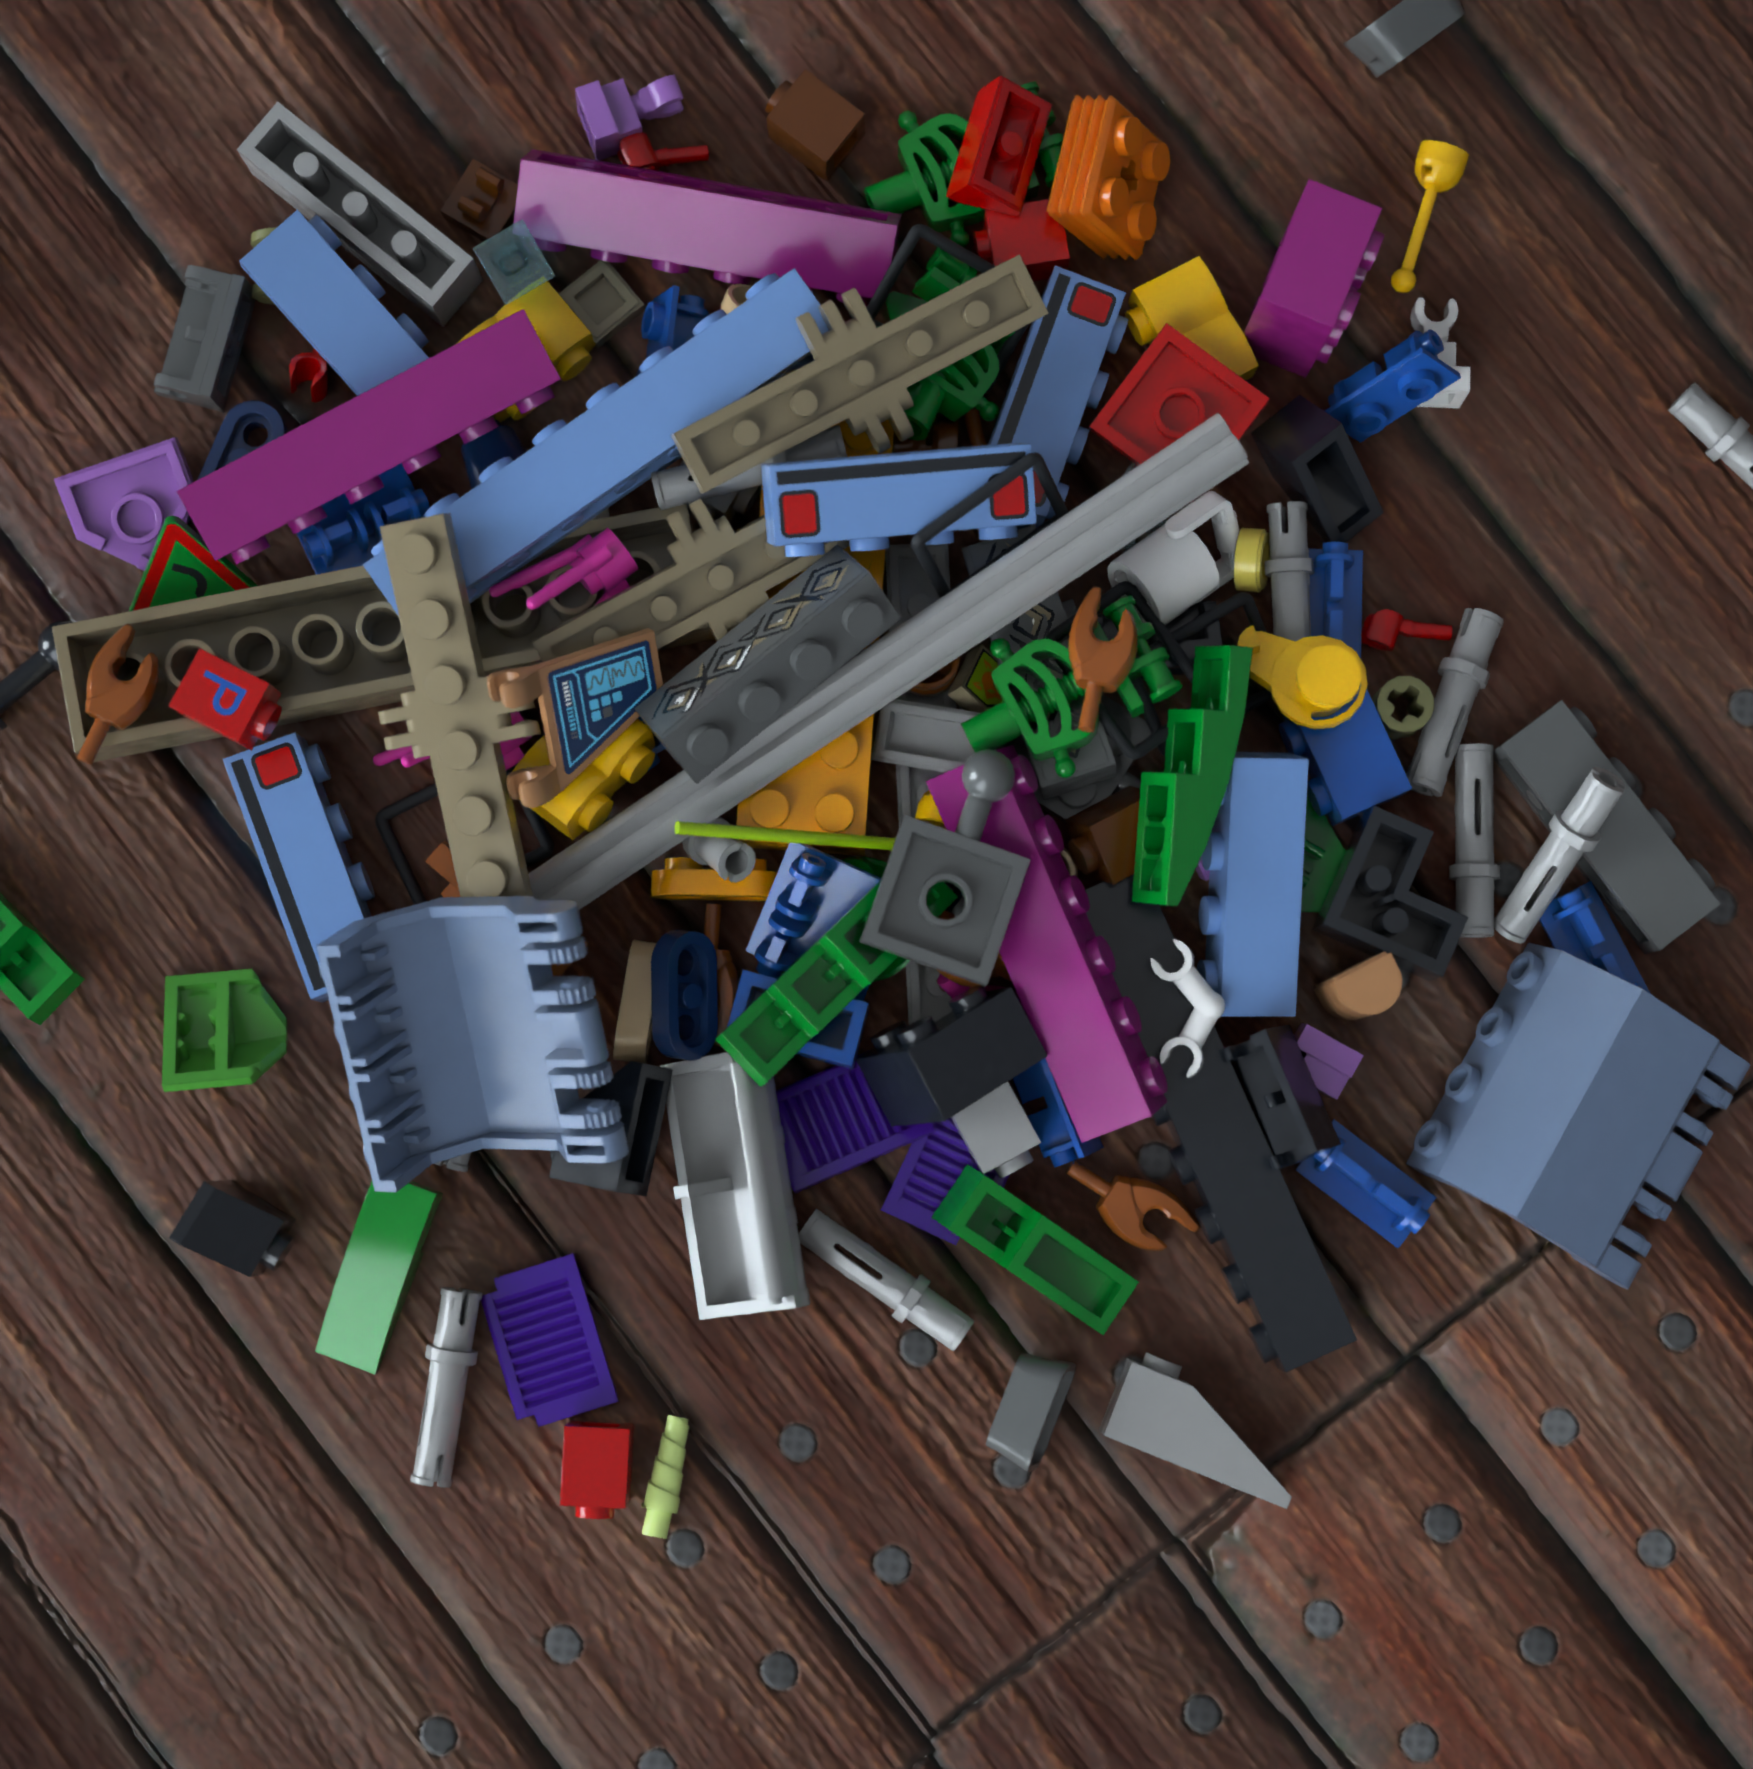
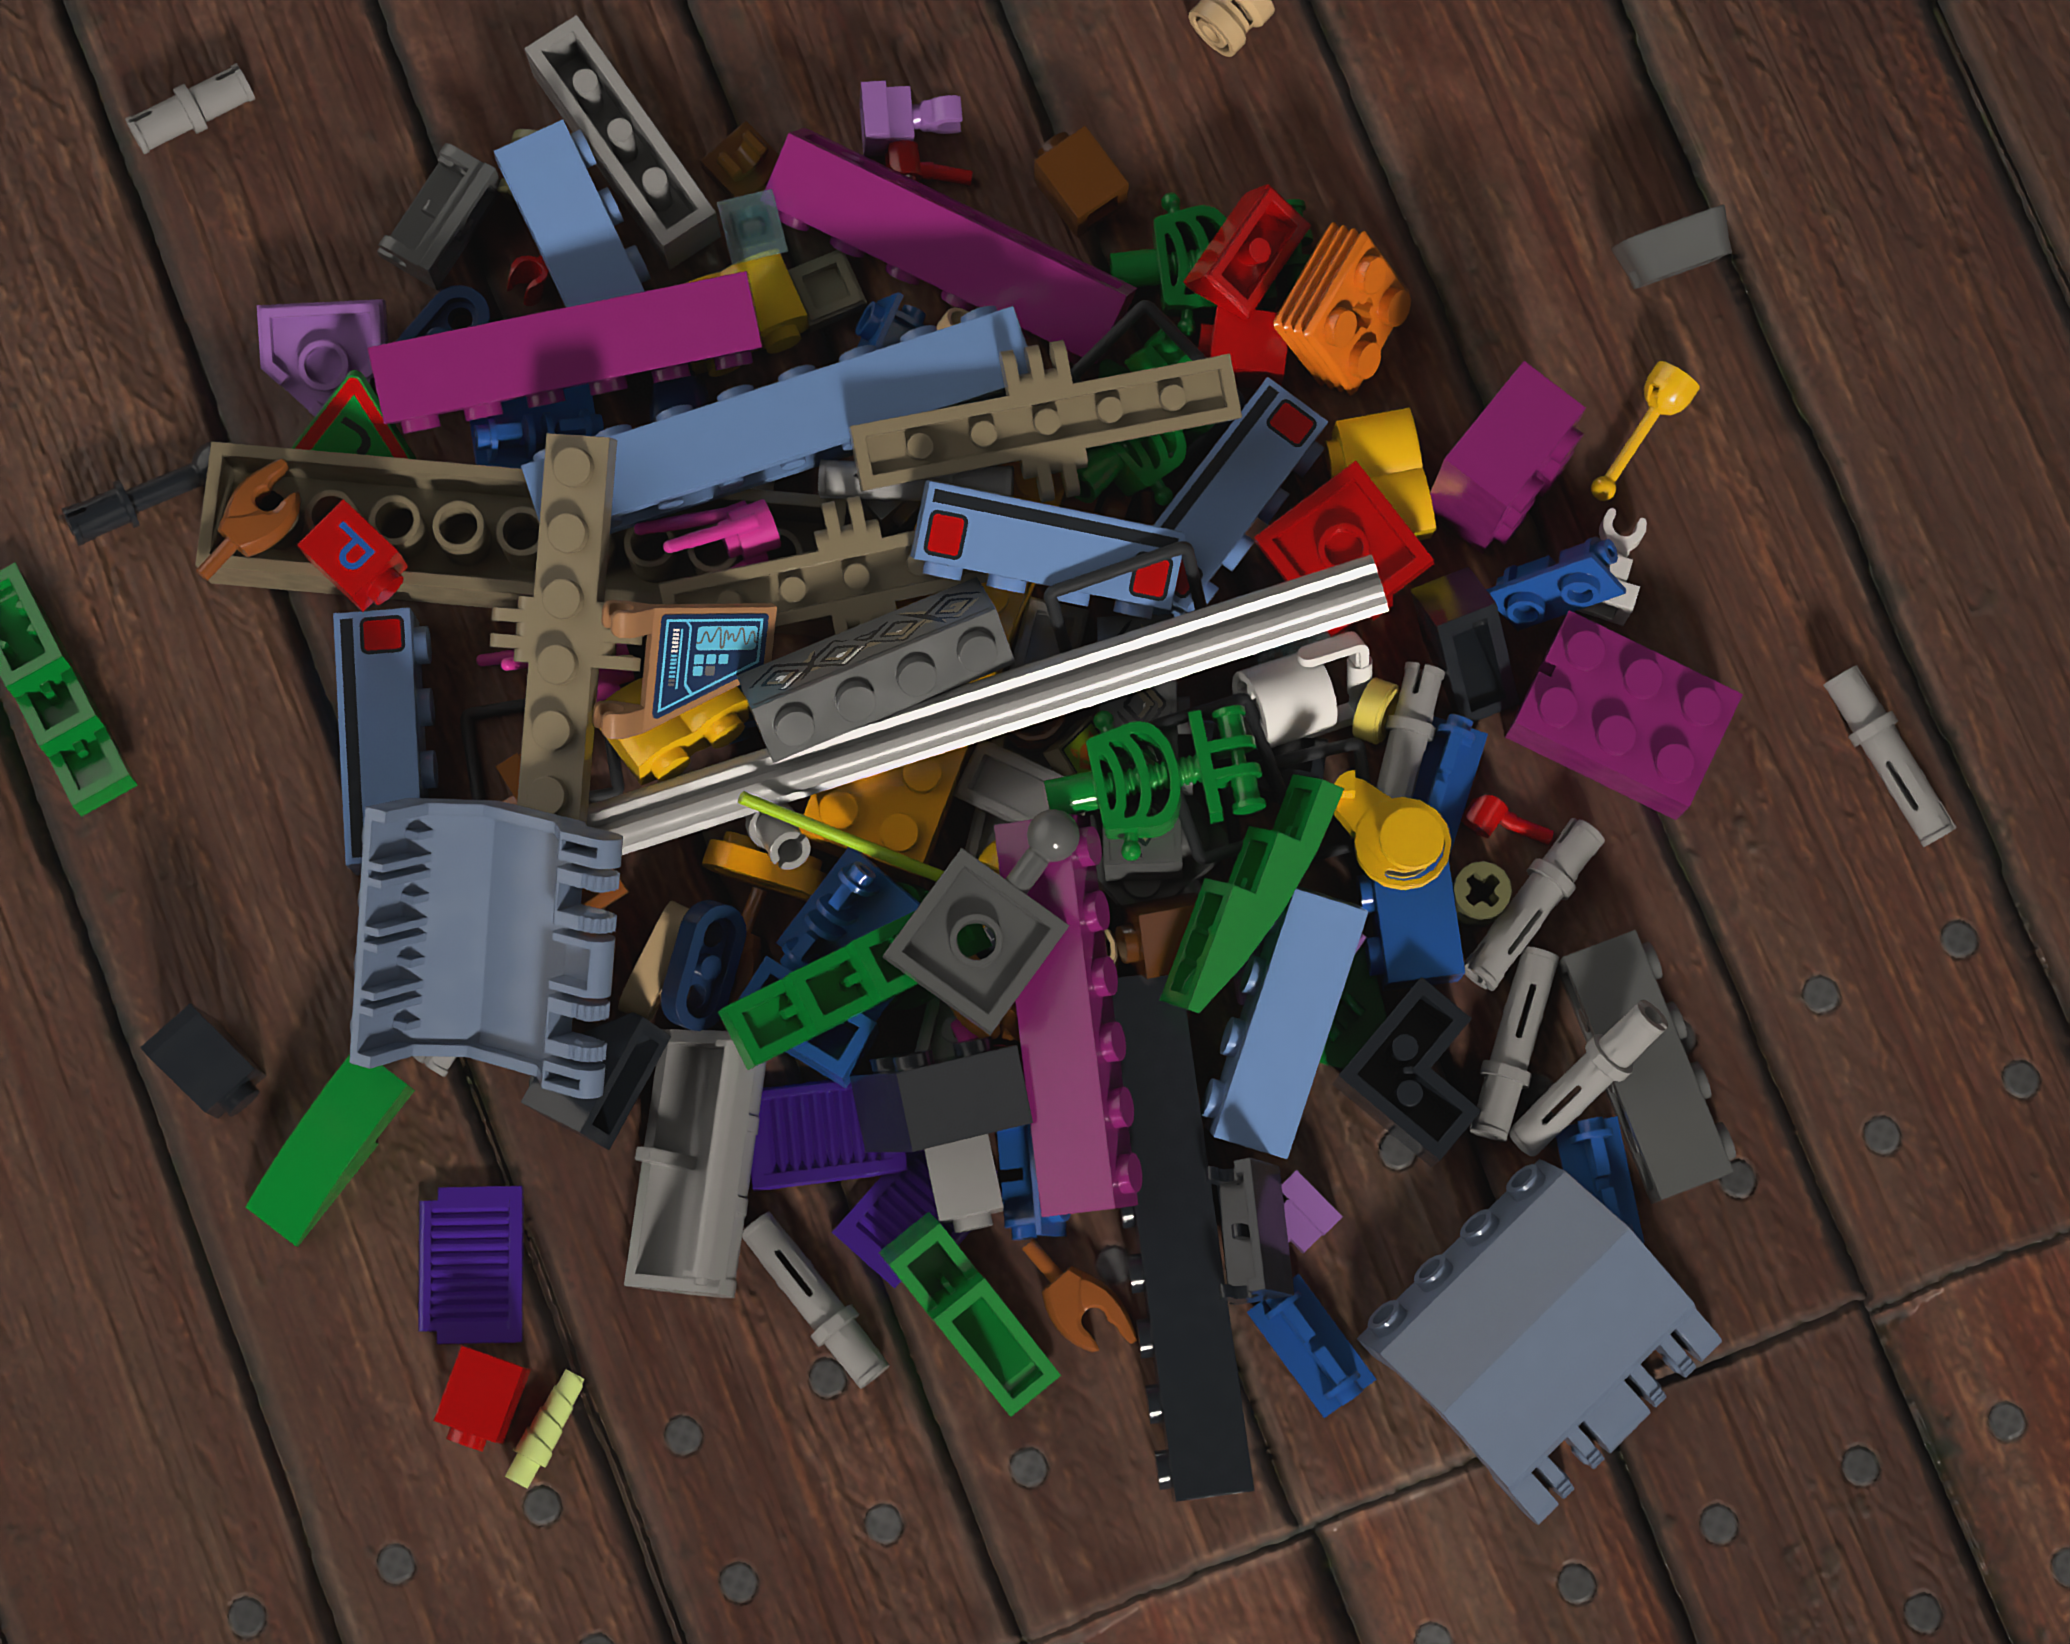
camera: 15 degrees right, 5 degrees down
bright green slope [162,969,288,1092] -> none
light grey pin [410,1287,482,1488] -> none
dark grey piece [986,1353,1076,1472] -> none
dark orange hand [1068,586,1138,733] -> none
light grey slope [1099,1352,1292,1509] -> none
white arm [1150,939,1225,1078] -> none
medium nougat brick [1313,951,1402,1021] -> none
none -> magenta piece [1505,610,1743,820]

